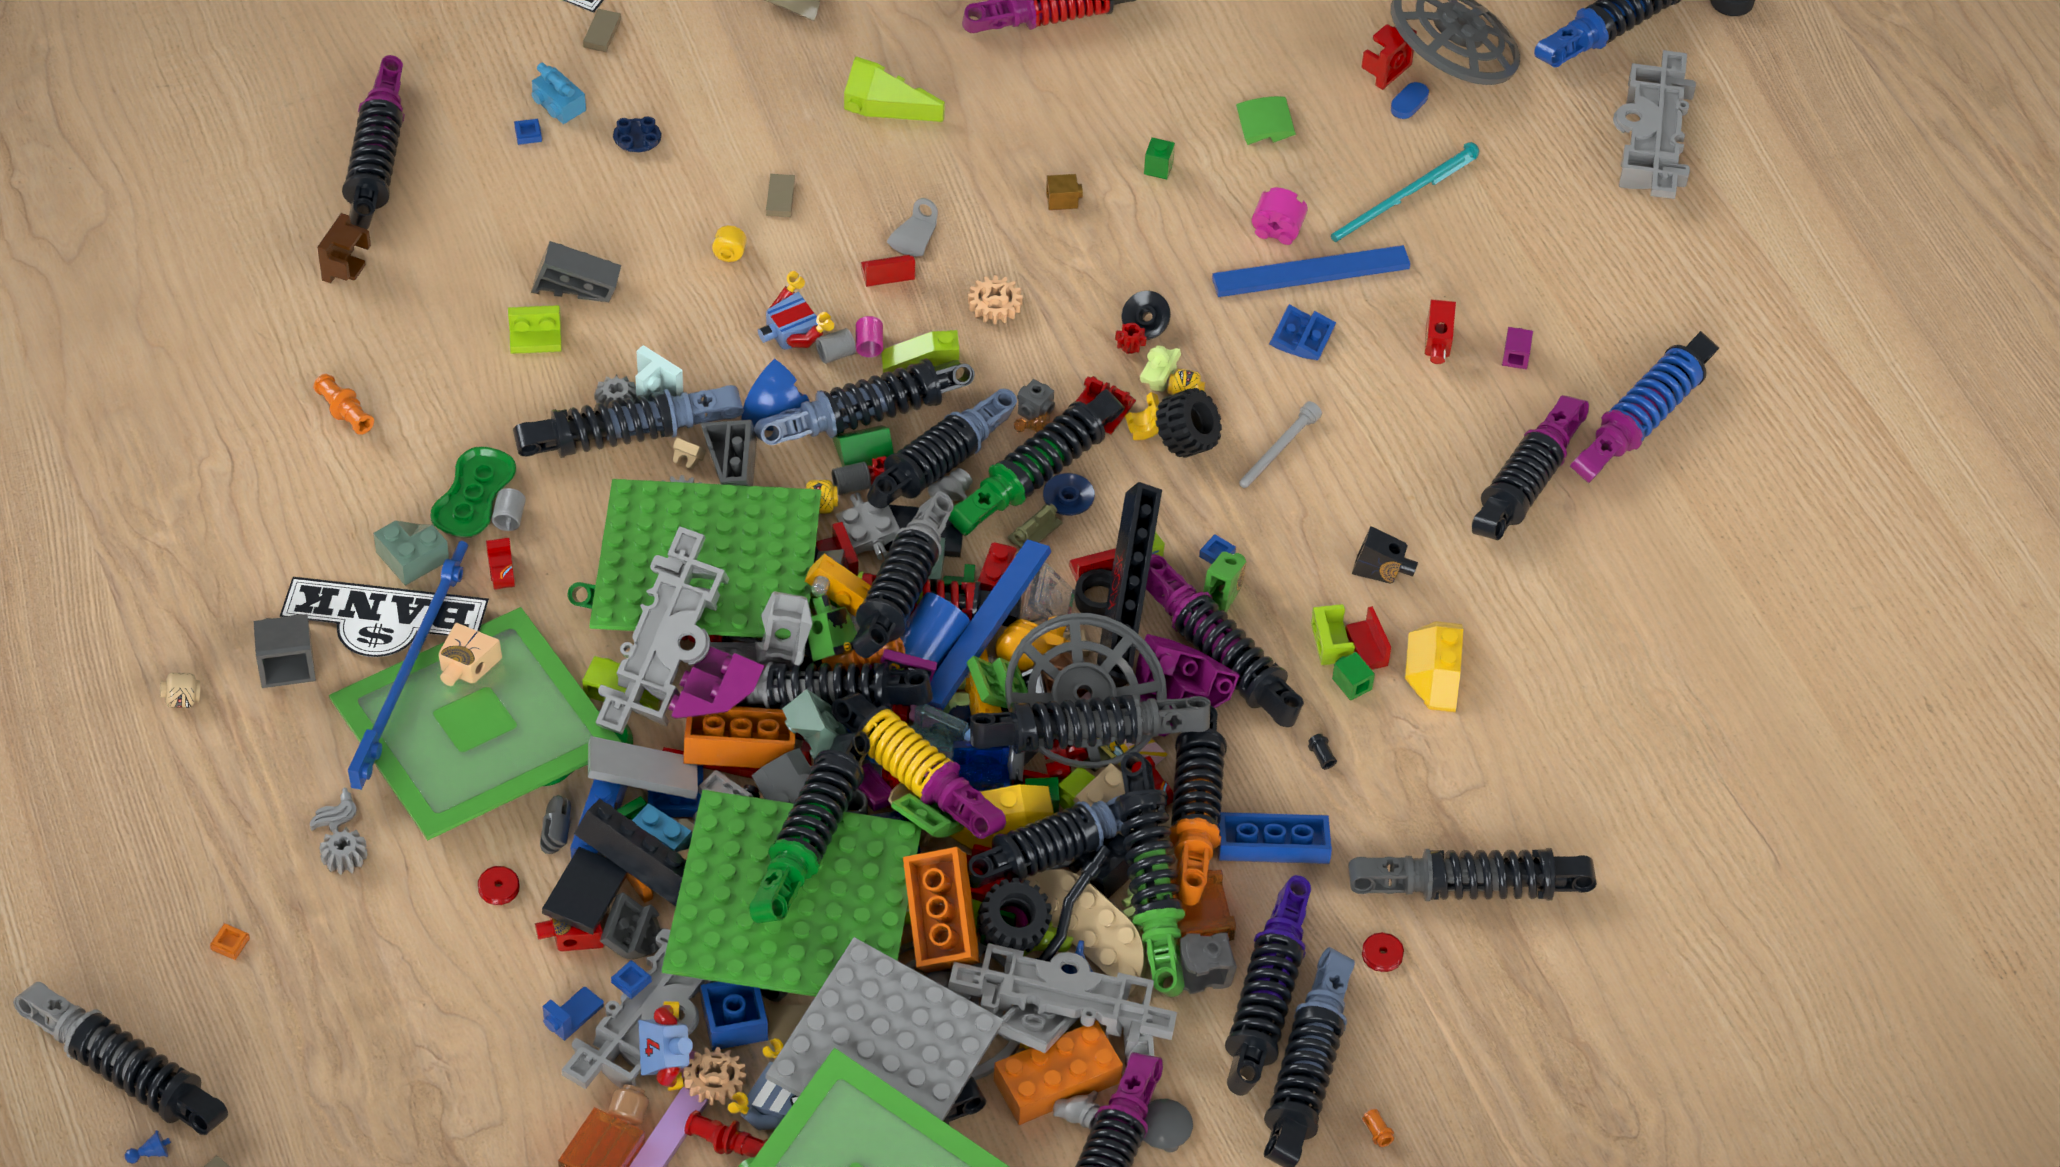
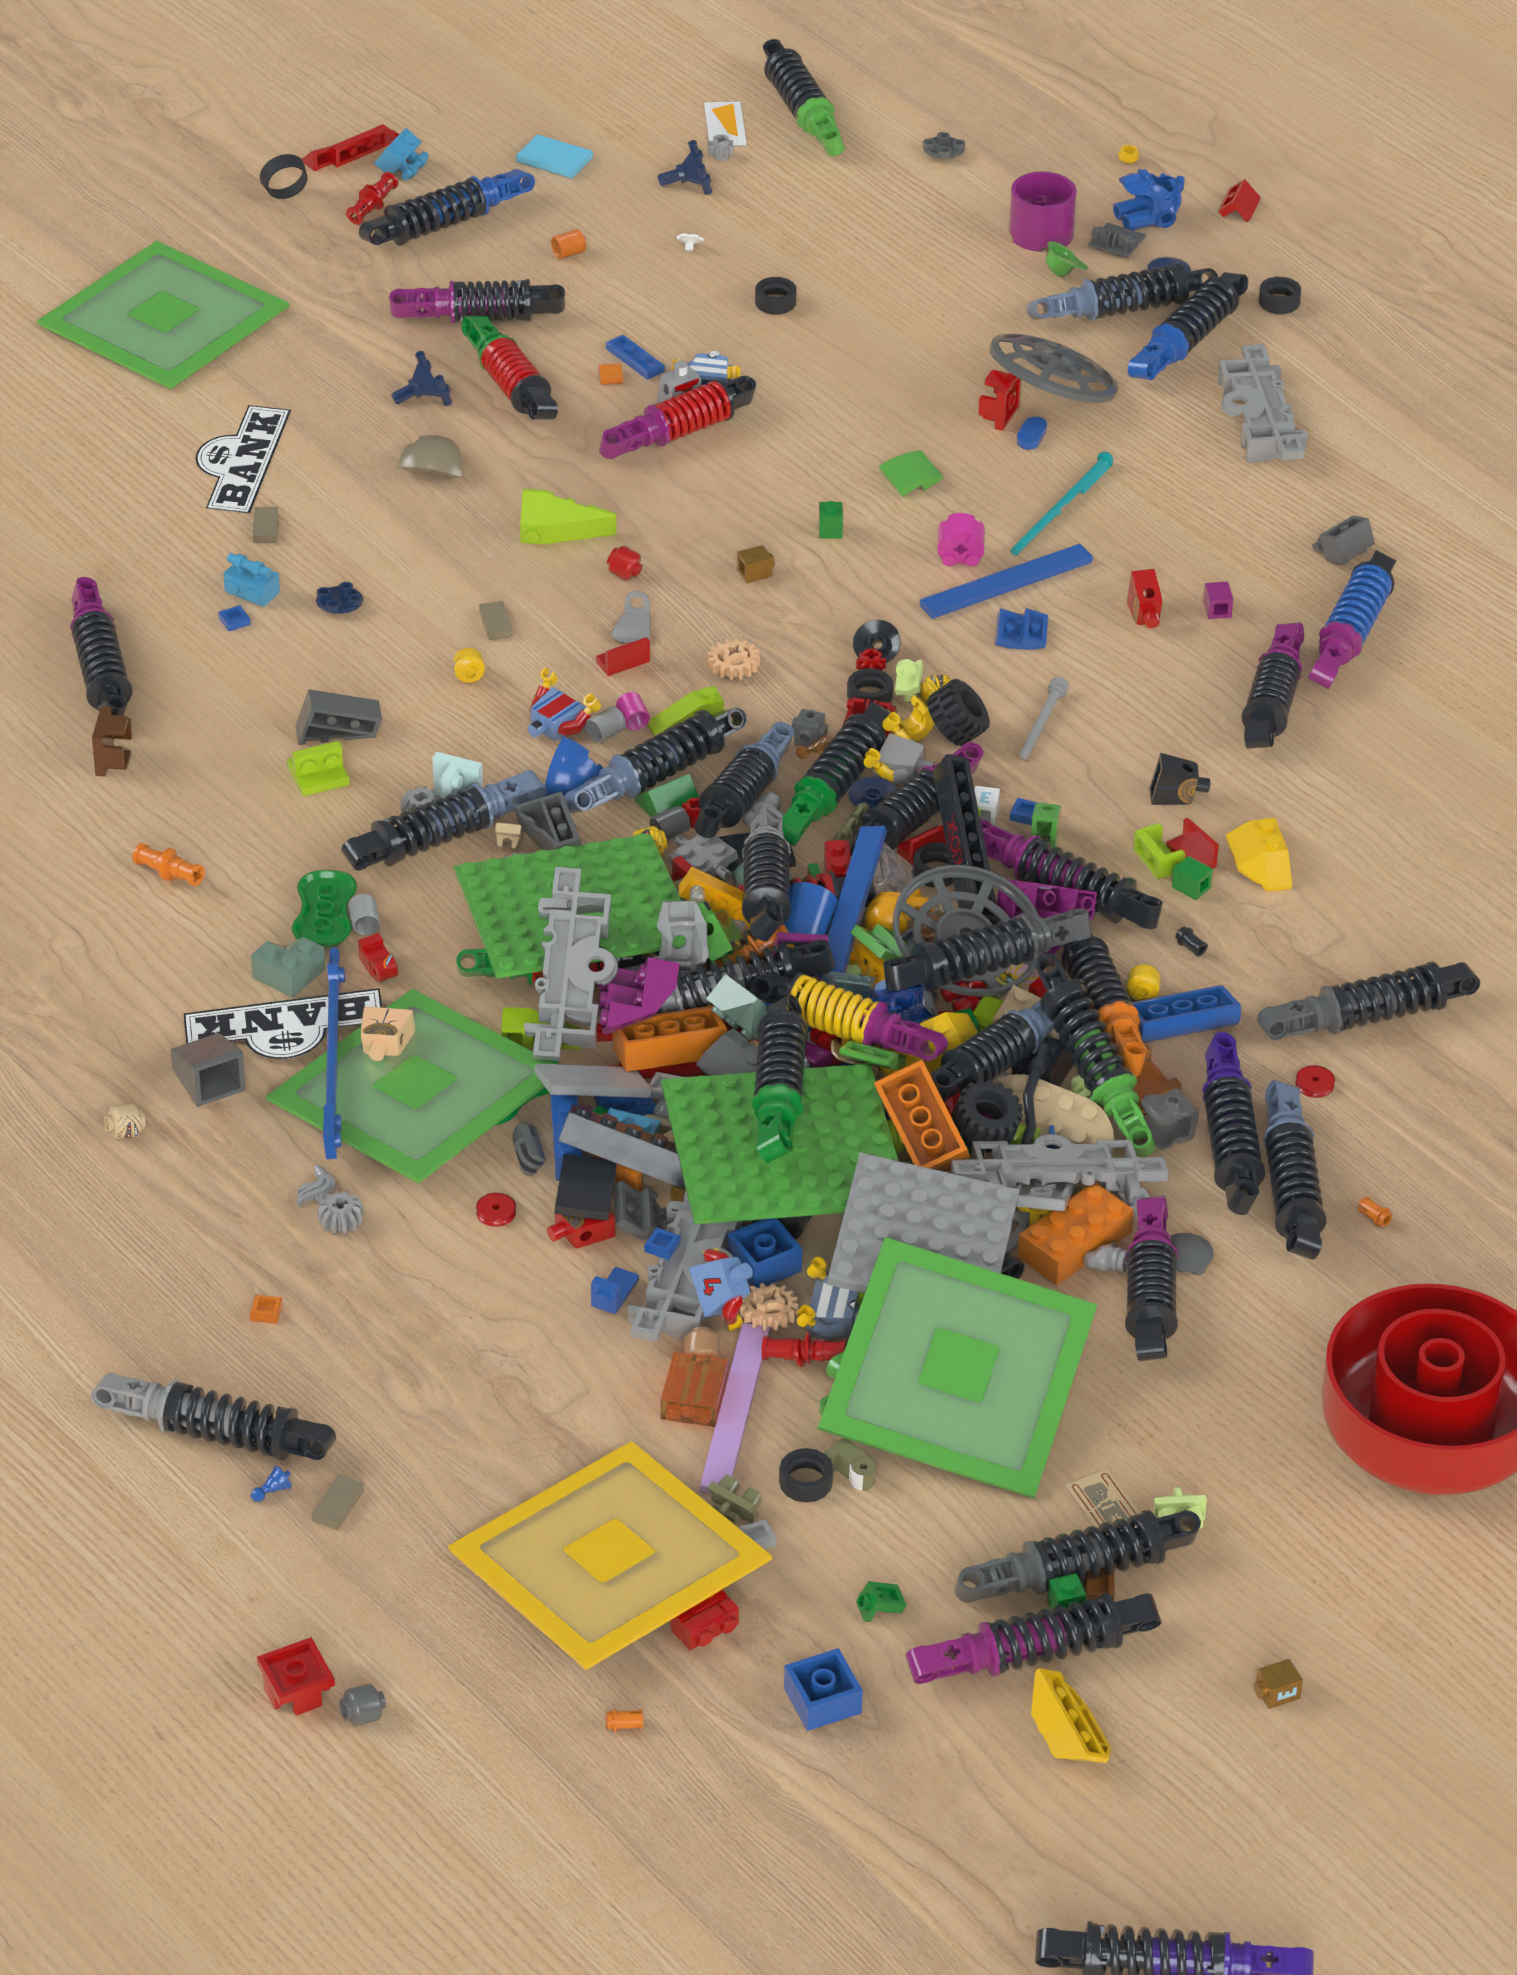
camera: 15 degrees left, 10 degrees down
none -> red head [606,546,643,581]
none -> black tyre [847,668,893,706]
none -> black piece [850,742,984,857]
none -> light grey torso [864,712,935,784]
none -> white brick [975,786,1000,825]
none -> yellow head [1126,964,1161,1001]
none -> dark grey brick [1312,515,1375,564]

